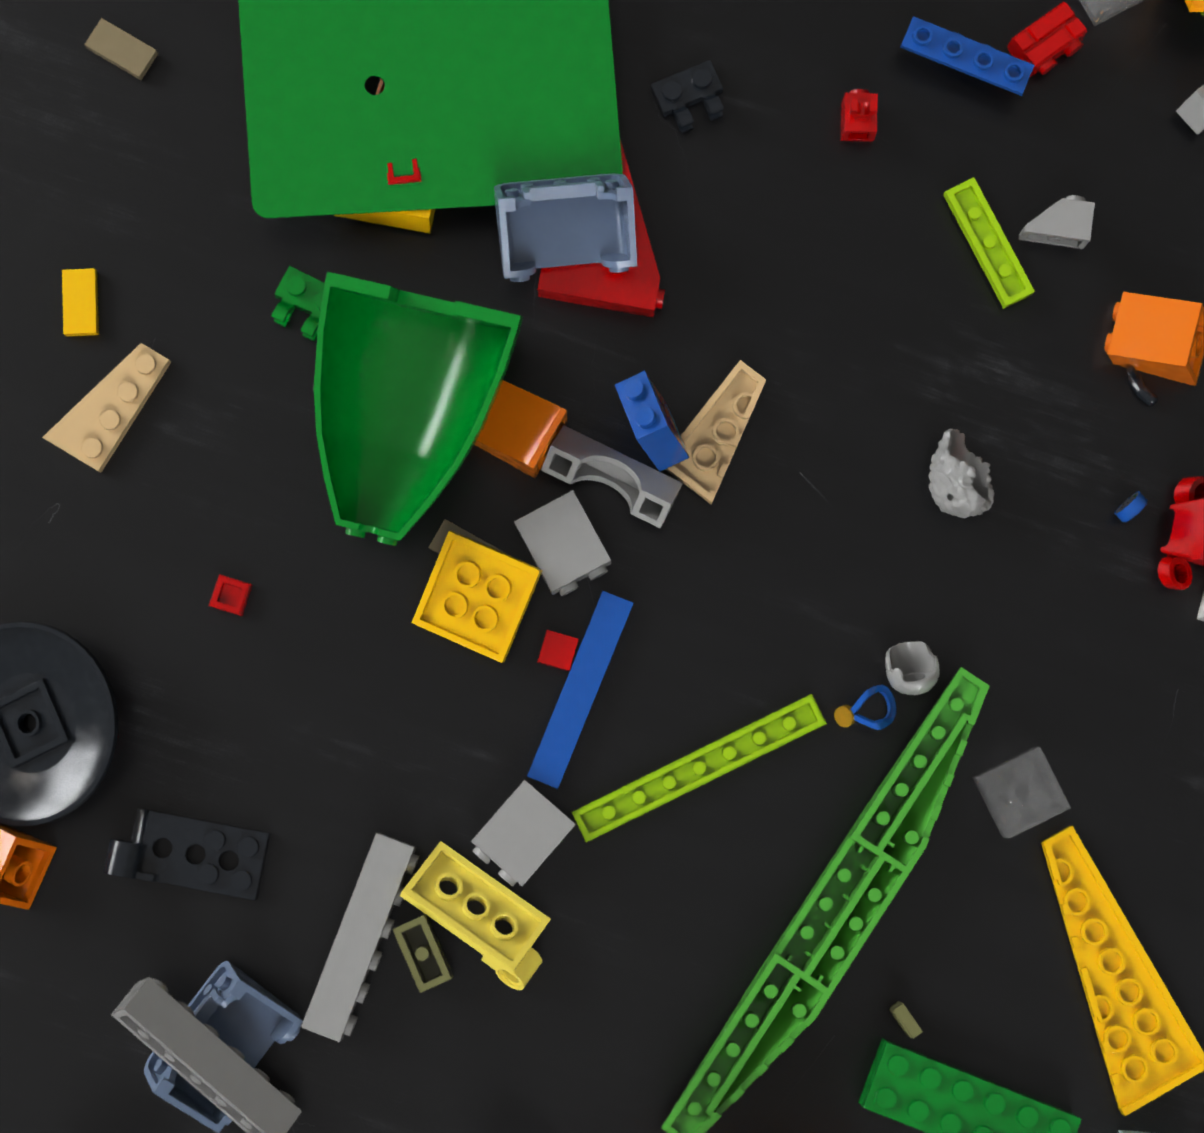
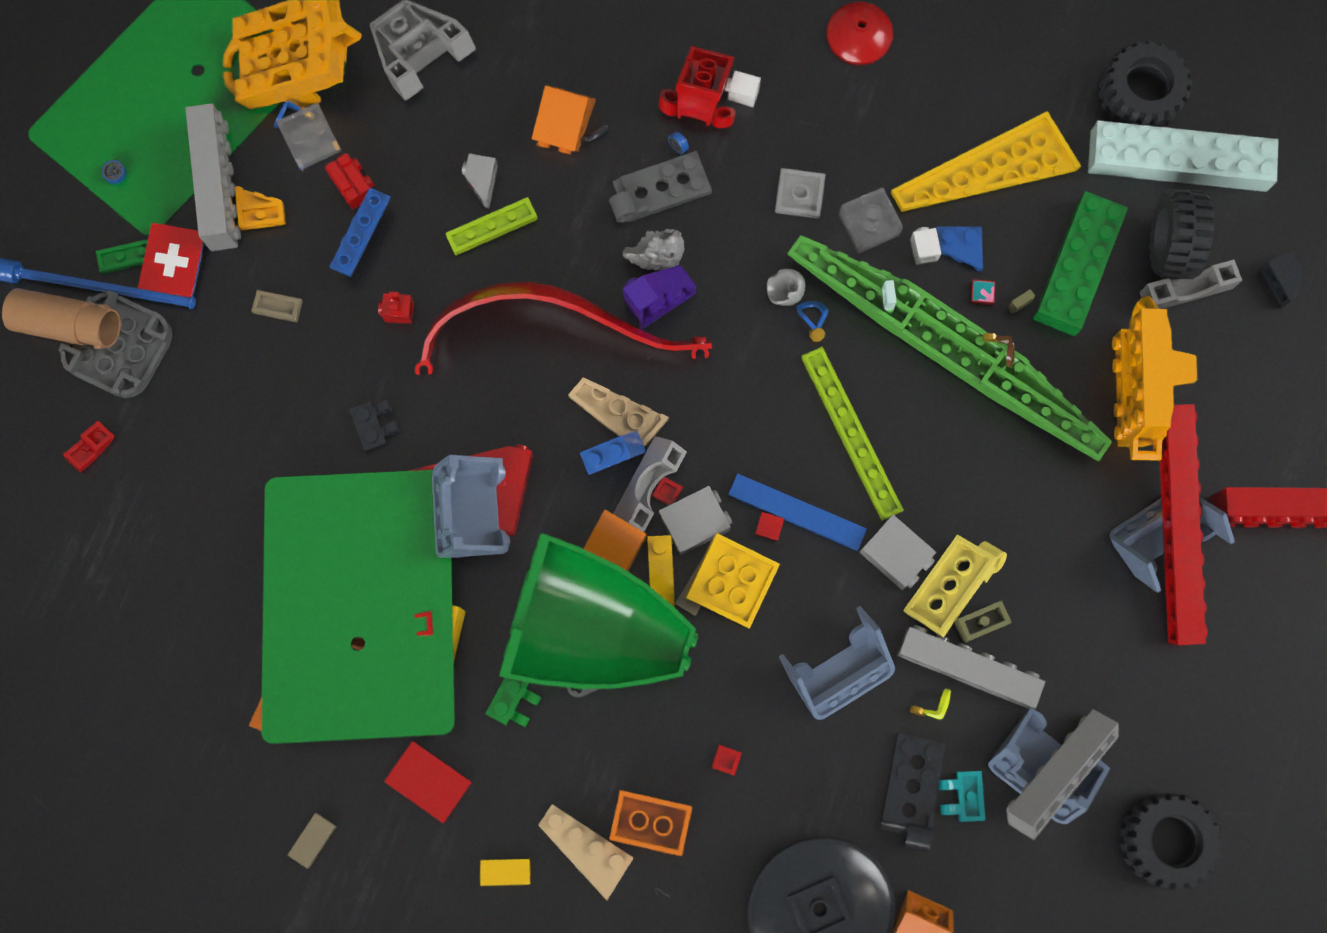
camera: 85 degrees left, 5 degrees down
none -> red tile [384,741,472,823]
none -> red panel [415,282,712,375]
none -> dark grey hinge [609,151,712,223]
none -> orange brick [609,790,692,856]
none -> dark purple brick [623,265,696,330]
none -> yellow slope [647,535,675,608]
none -> red tile [651,477,683,506]
none -> light grey tile [775,168,825,219]
none -> sand blue windscreen [779,606,895,720]
none -> light aqua tile [882,280,897,310]
none -> white brick [910,227,941,265]
none -> neon yellow piece [910,689,951,720]
none -> blue wing [936,227,983,271]
none -> teal plate [938,771,985,822]
none -> tile [970,280,995,306]
none -> reddish brown piece [982,333,1015,368]

